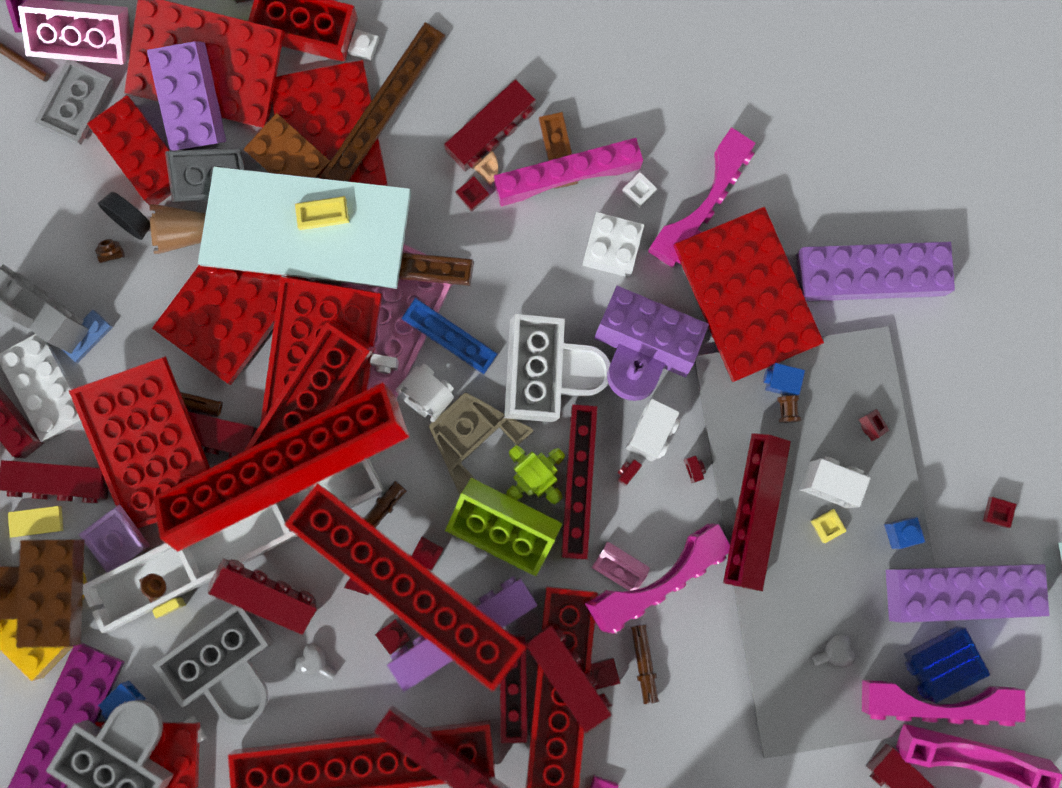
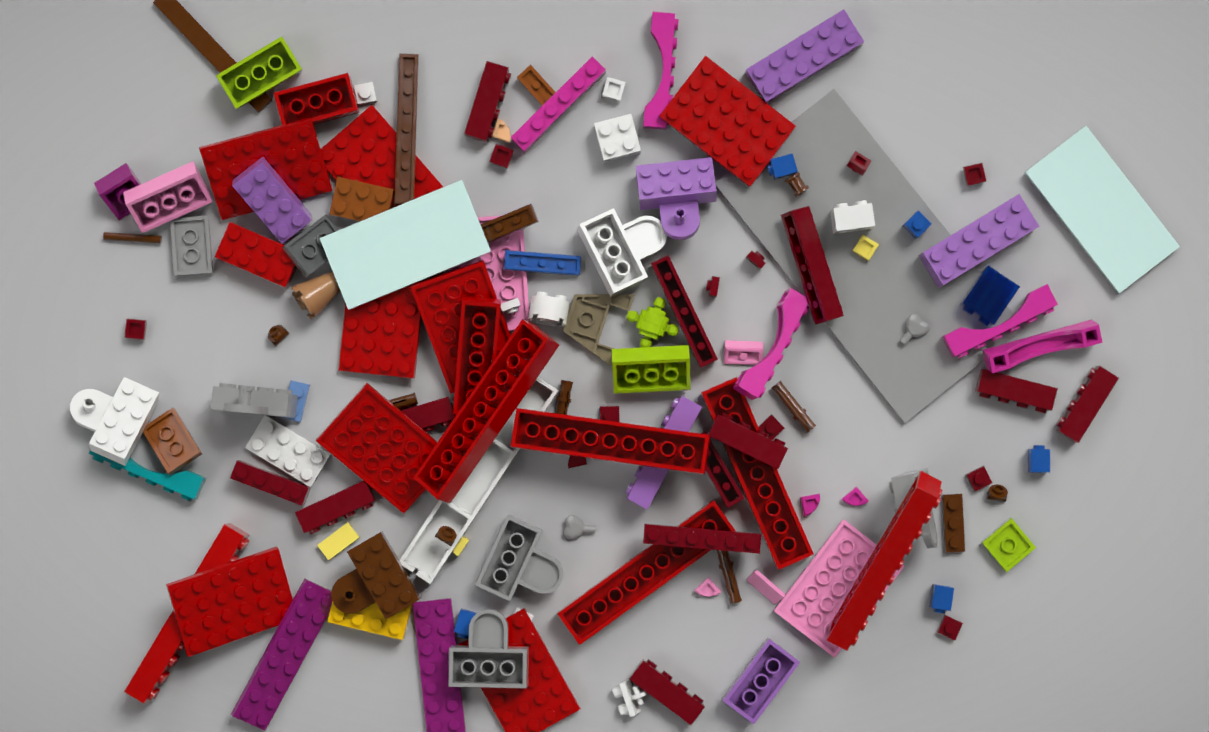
camera: 25 degrees left, 5 degrees up
lavender tile [79,505,150,572] -> none
black tyre [97,192,150,240] -> none
dark red brick [208,558,317,635] -> none
light yellow tile [295,196,349,230] -> none
dark red plate [375,619,411,655] -> none
white brick [625,399,681,461] -> none

